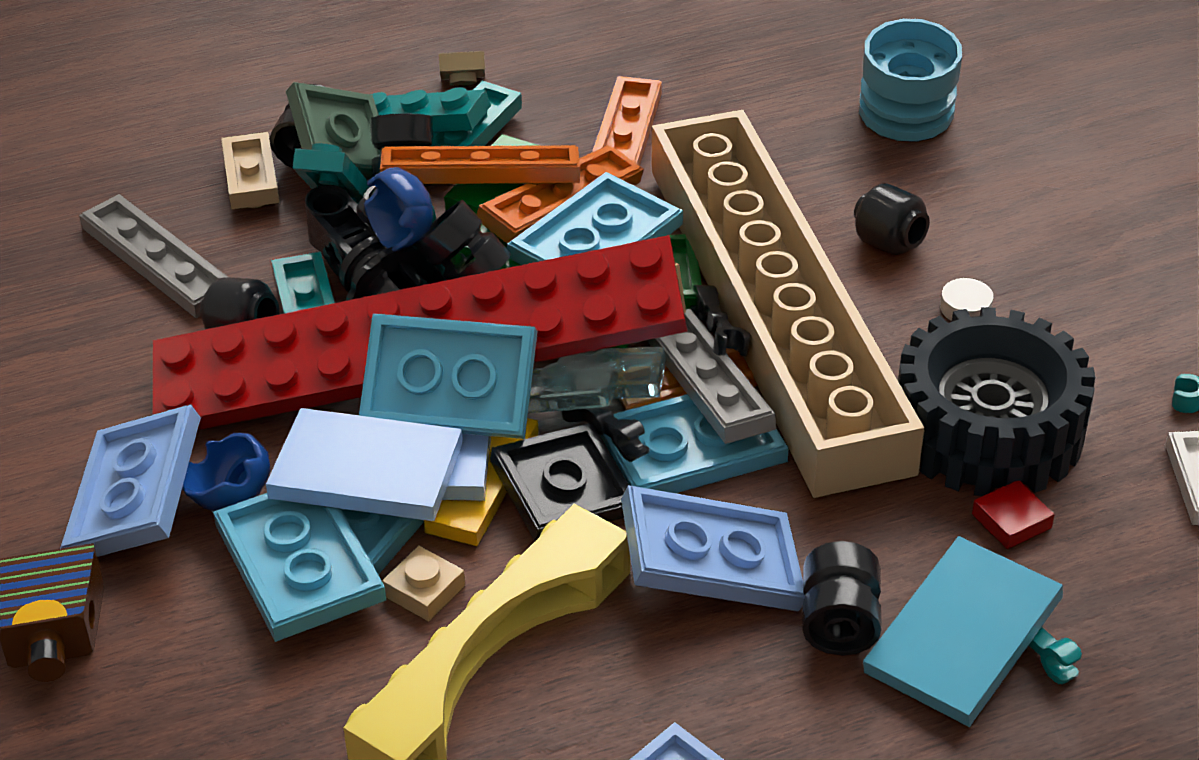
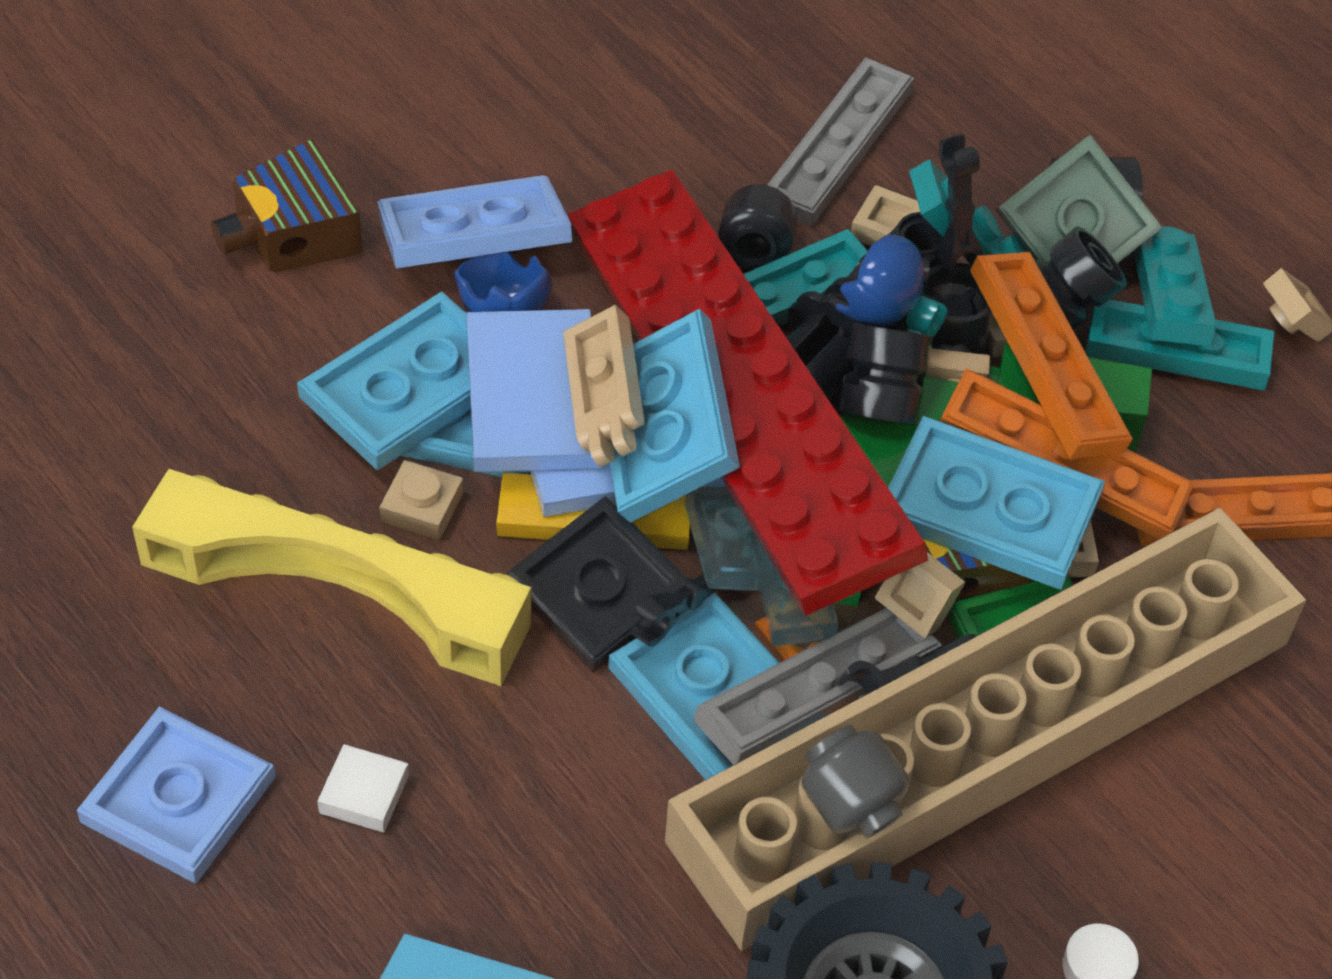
camera: 70 degrees right, 10 degrees up
tan plate [221,132,280,209] -> none
light blue tile [621,485,805,611] -> none
black wheel [802,541,882,656] -> none
black head [854,183,930,255] -> none
none -> white tile [317,744,409,833]
none -> tan hinge [563,305,644,467]
none -> dark grey head [801,725,910,838]
none -> tan plate [851,185,920,246]
none -> black piece [937,134,984,277]

